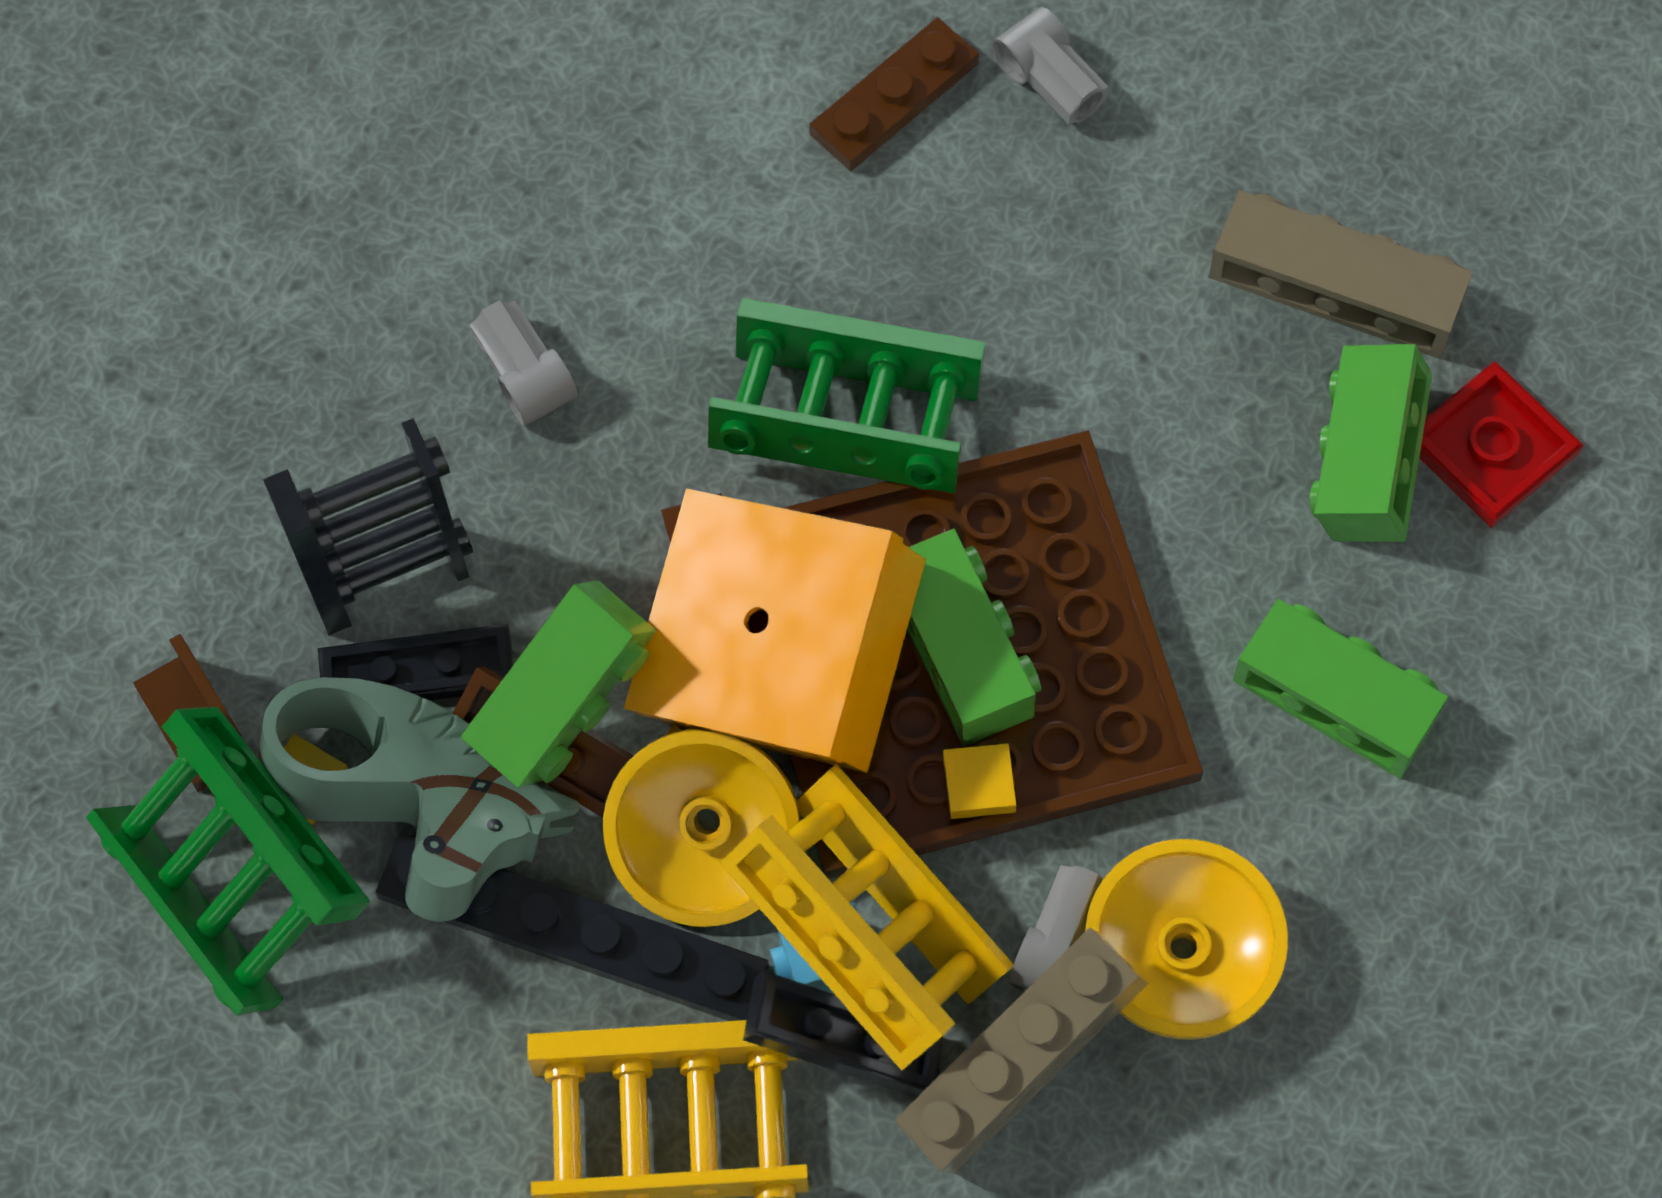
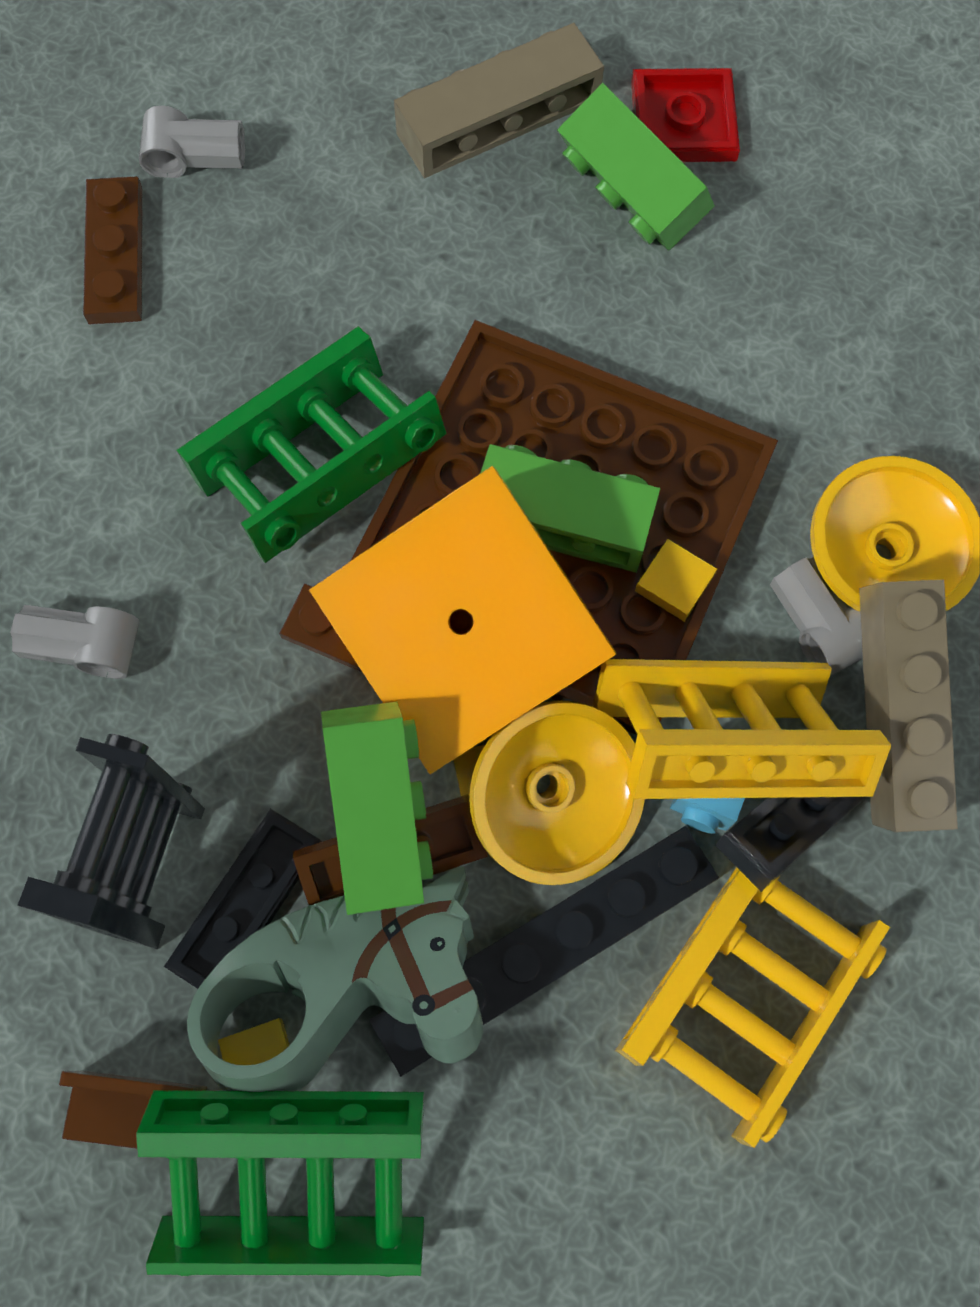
camera: 55 degrees left, 5 degrees up
bright green brick [1233,598,1448,779] -> none

